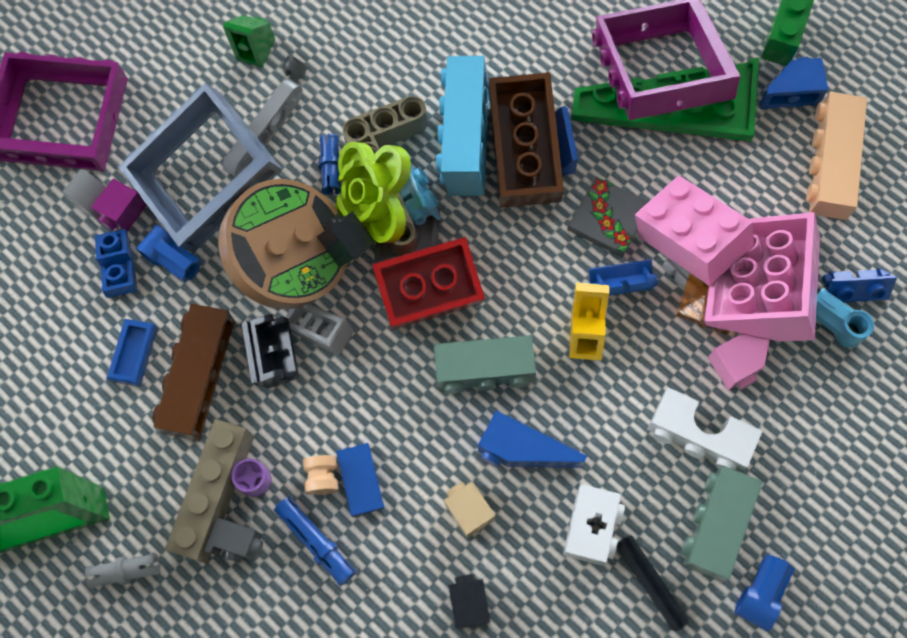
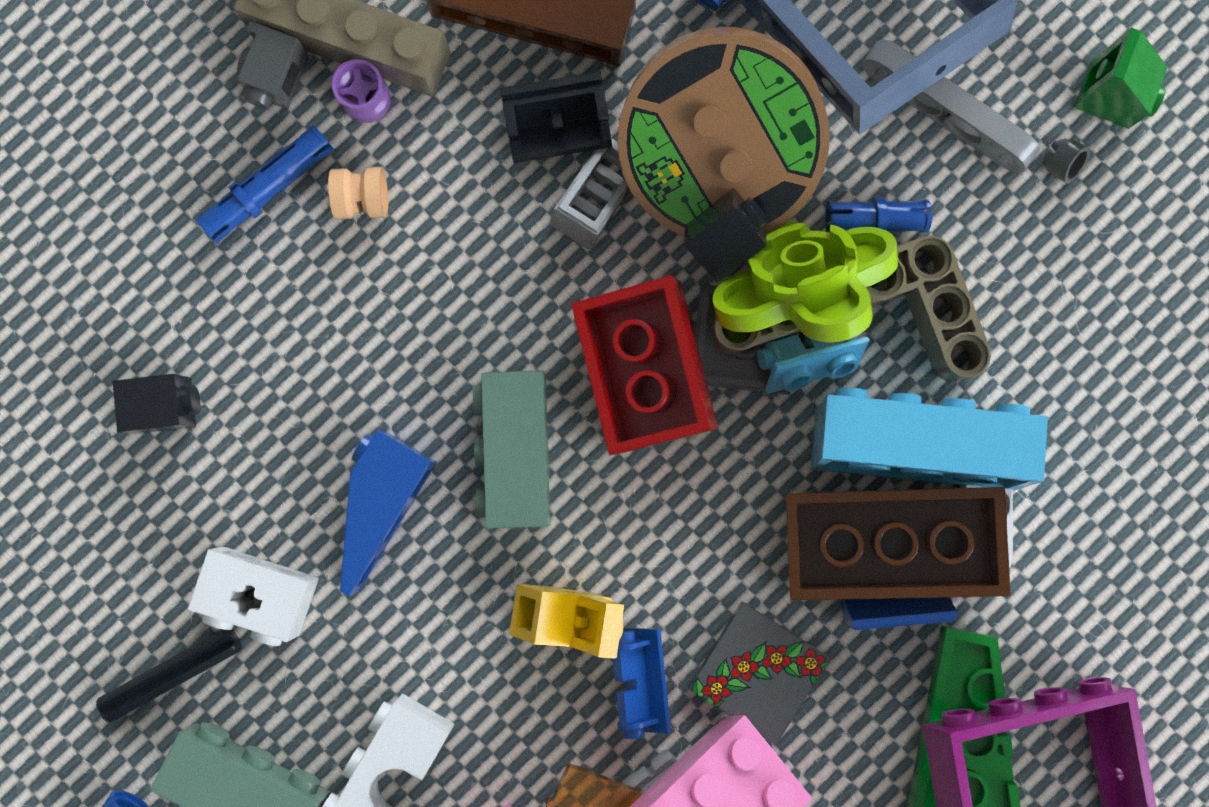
camera: 90 degrees right, 15 degrees up
blue tile [336,443,385,518] -> none
tan brick [444,481,496,539] -> none

